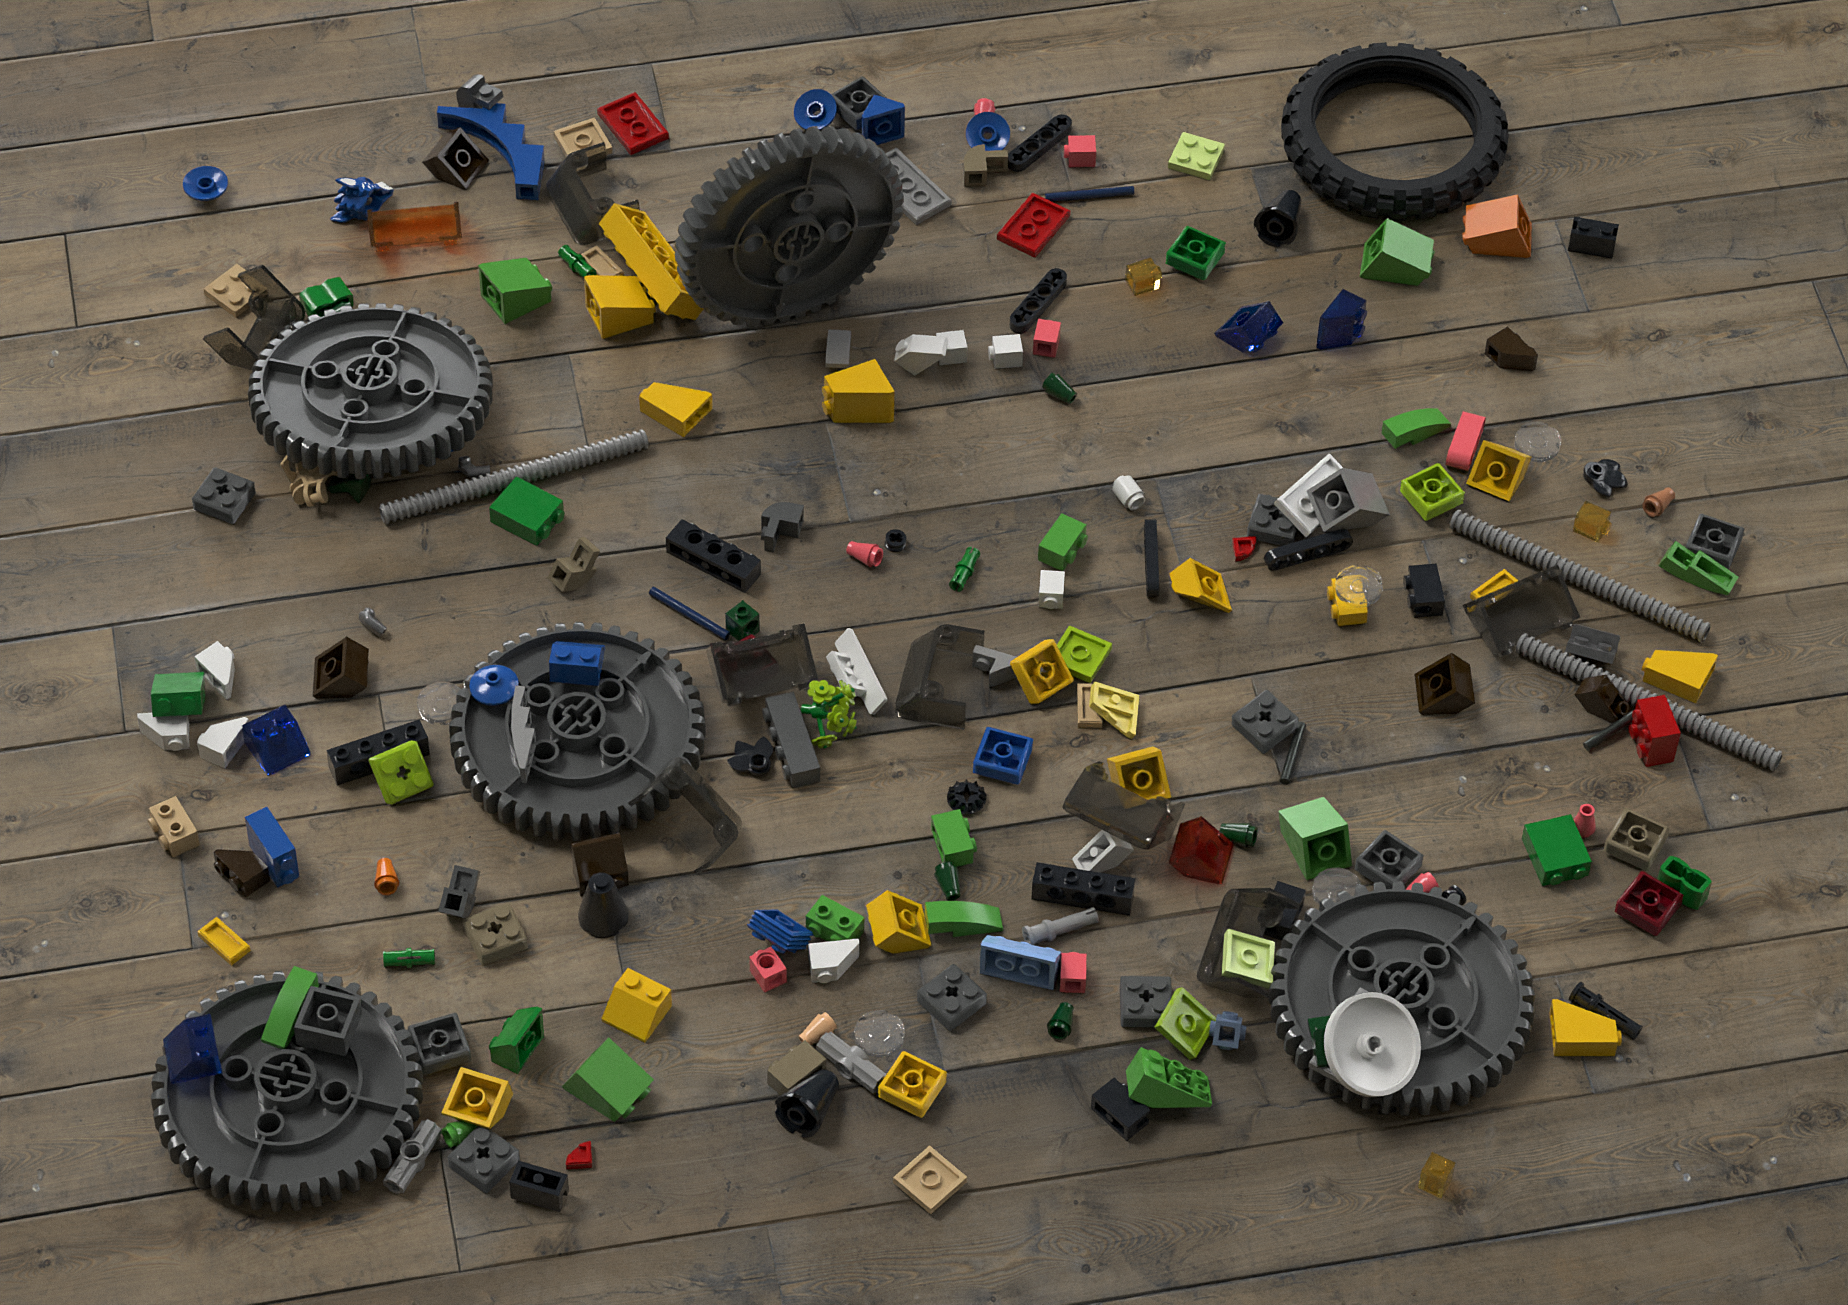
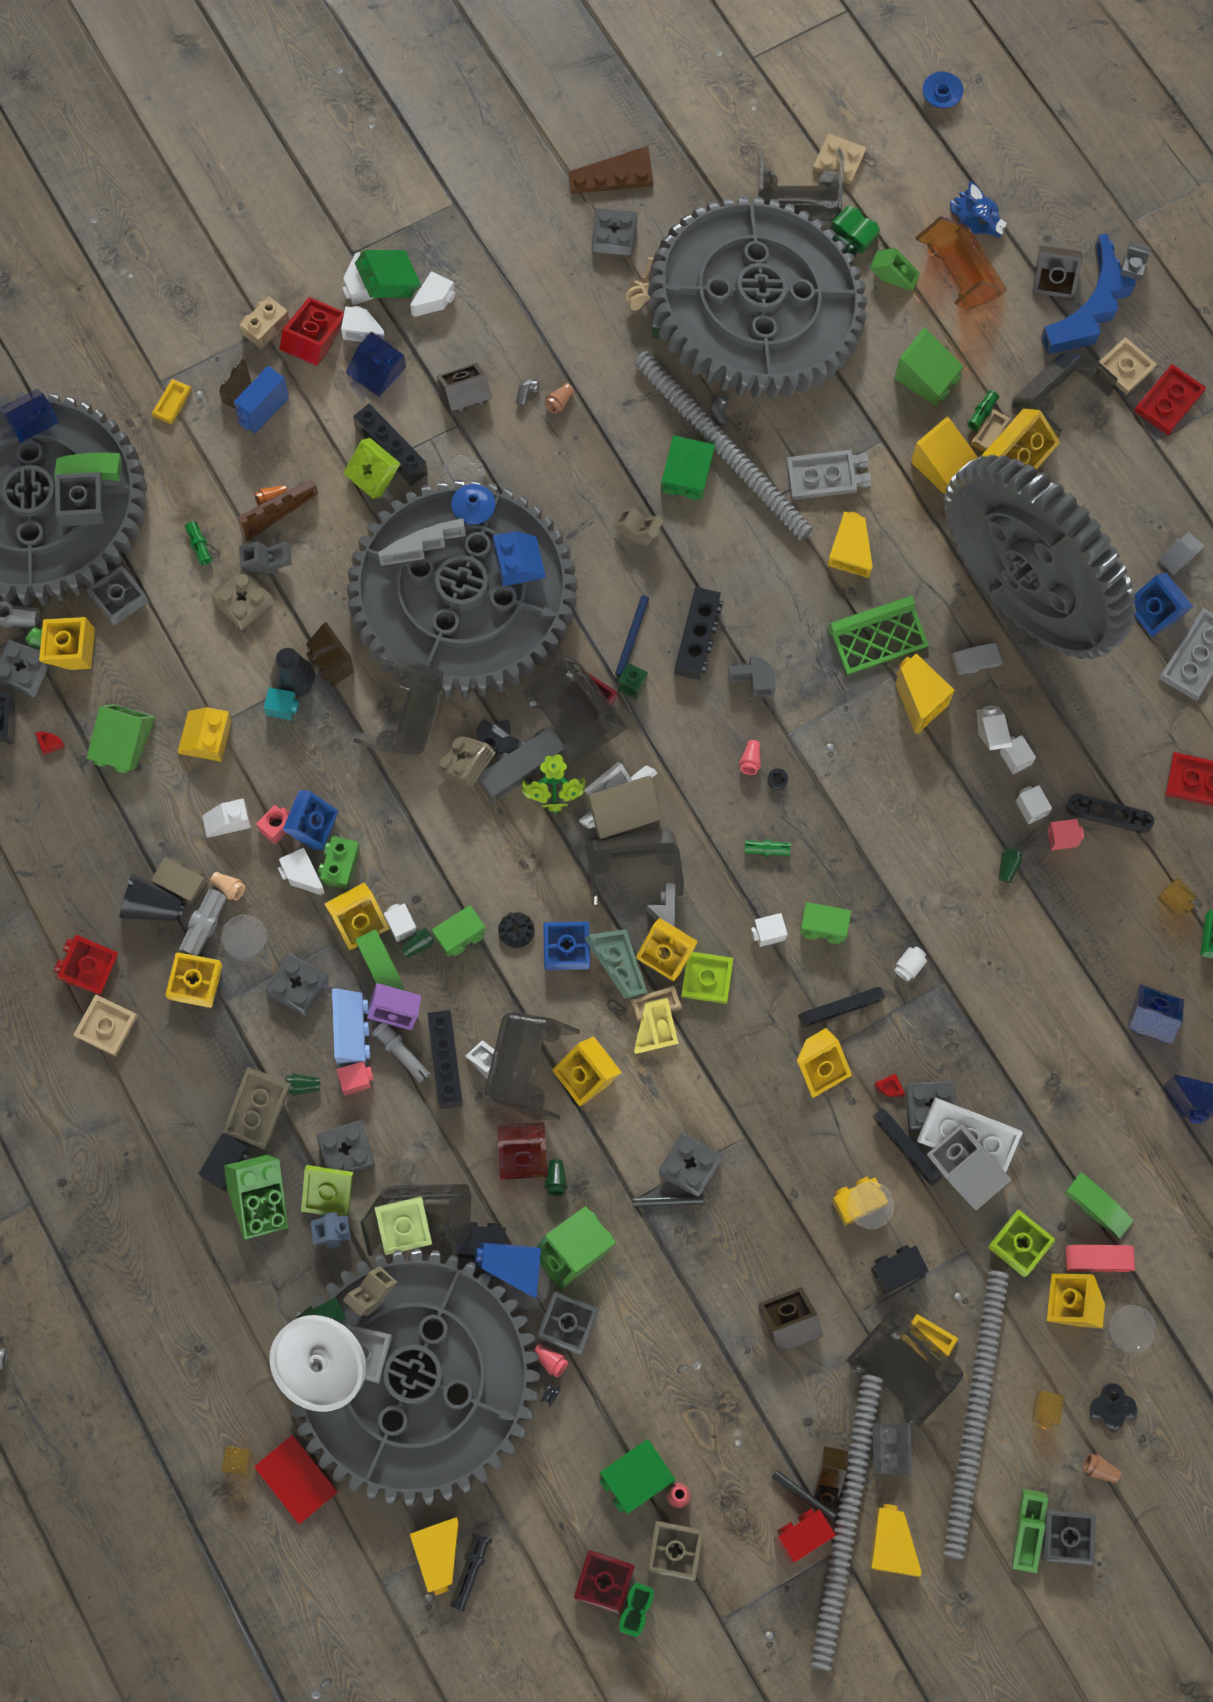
camera: 70 degrees right, 20 degrees up
green slope [489,1006,544,1074] -> none
none -> red plate [53,934,118,996]
none -> white slope [202,799,251,838]
none -> dark tan tile [222,1067,291,1150]
none -> reddish brown wing [237,479,318,542]
none -> red tile [254,1435,338,1525]
none -> teal brick [264,688,299,720]
none -> red slope [279,297,344,366]
none -> dark tan brick [343,1266,397,1317]
none -> medium lavender brick [367,983,421,1030]
none -> white brick [384,903,417,943]
none -> dark tan brick [437,736,496,787]
none -> blue slope [475,1242,541,1297]
none -> nougat cone [544,383,574,414]
none -> reddish brown wing [568,146,653,194]
none -> sand green wing [585,929,648,999]
none -> dark tan tile [587,776,662,839]
none -> light grey tile [787,450,871,500]
none -> bright green fence [827,596,929,675]
none -> bright green slope [870,248,920,291]

